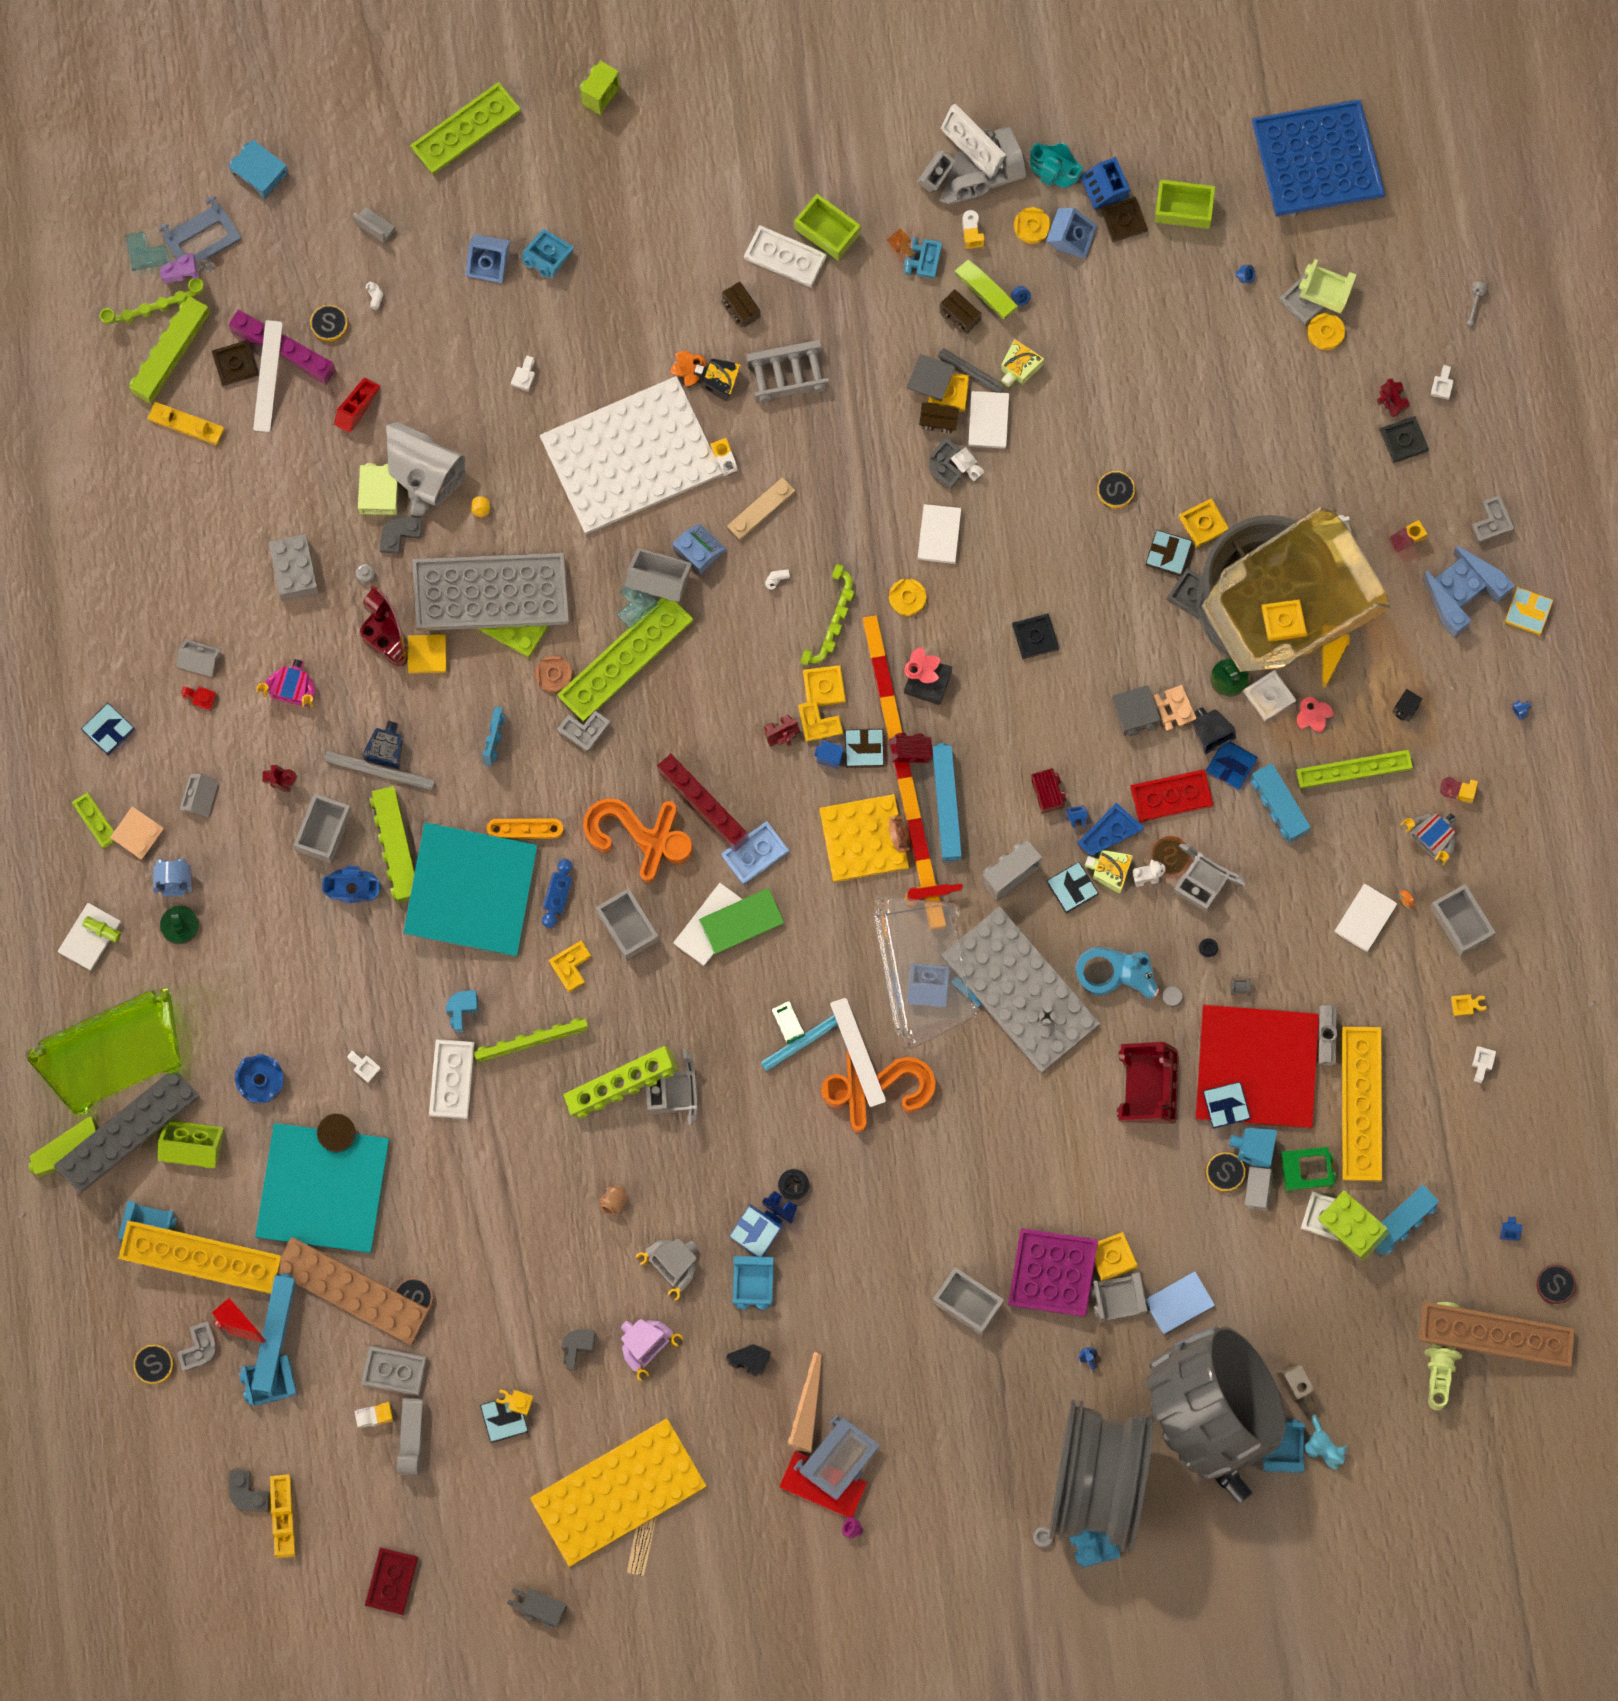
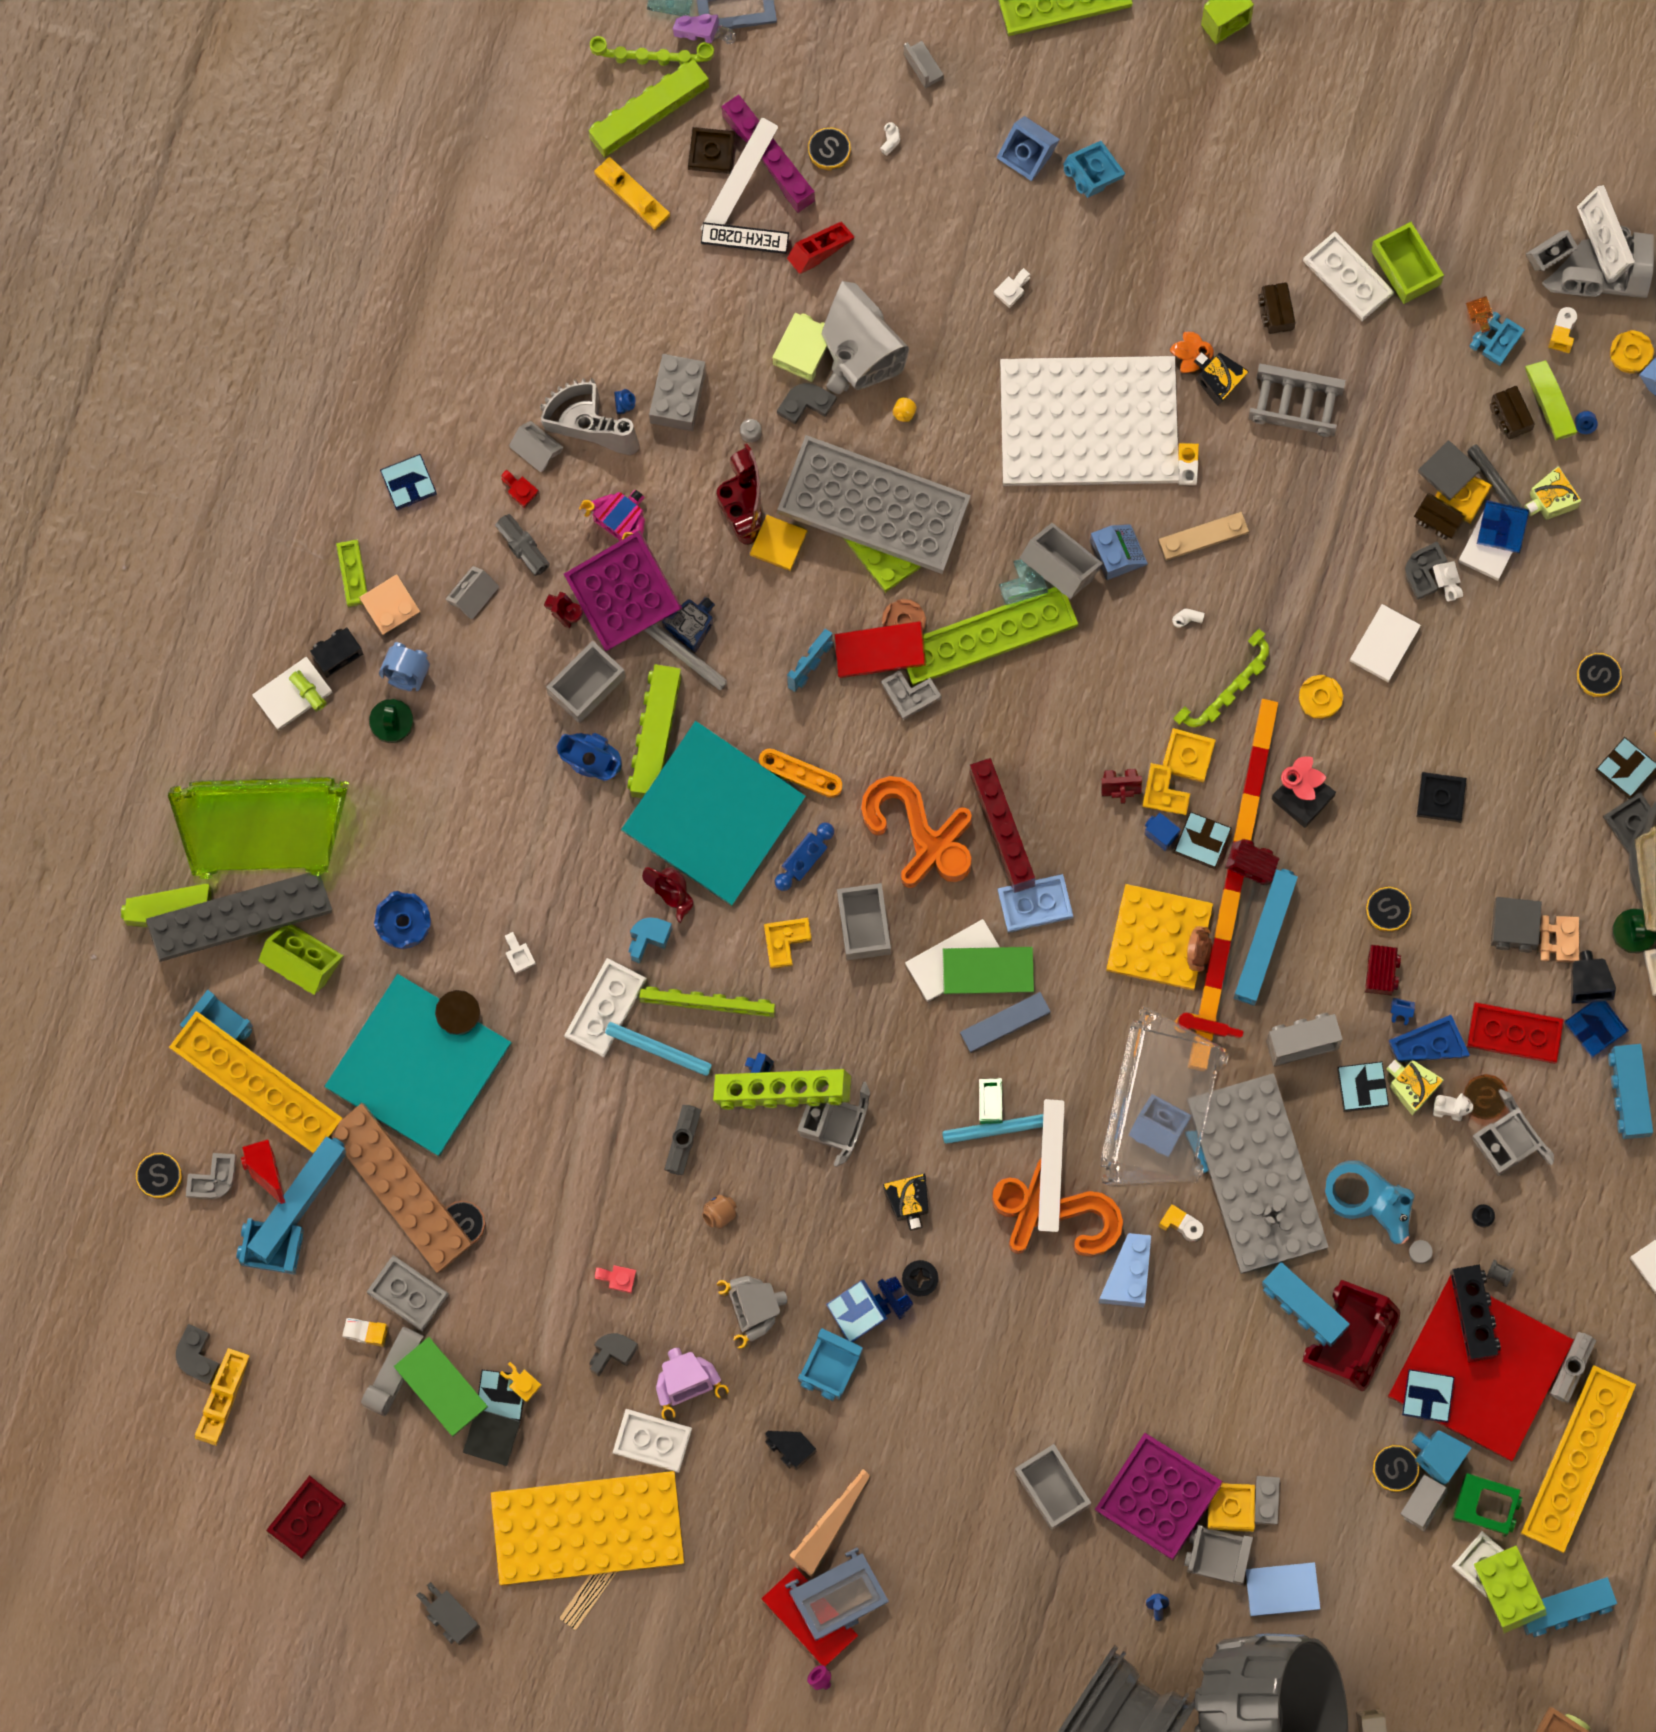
camera: 25 degrees right, 0 degrees up
none -> black brick [310,627,364,678]
none -> bright green tile [393,1337,488,1437]
none -> pearl dark grey tile [463,1410,521,1466]
none -> dark grey piece [495,514,550,576]
none -> light grey arm [540,378,640,455]
none -> magenta plate [564,531,682,651]
none -> coral plate [595,1265,636,1293]
none -> medium azure axle [605,1022,712,1076]
none -> white tile [613,1409,692,1473]
none -> blue plate [614,389,636,415]
none -> dark red hair [642,867,694,923]
none -> dark grey piece [664,1105,702,1175]
none -> tile [701,222,789,254]
none -> blue tile [745,1052,774,1073]
none -> red tile [835,621,926,678]
none -> torso [883,1174,928,1231]
none -> sand blue tile [960,992,1051,1053]
none -> light blue wedge [1098,1233,1151,1308]
none -> leg [1158,1204,1204,1242]
none -> light grey plate [1255,1476,1280,1525]
none -> dark azure brick [1262,1262,1350,1347]
none -> black tile [1366,887,1411,932]
none -> black brick [1450,1264,1501,1363]
none -> clear blue tile [1476,500,1529,553]

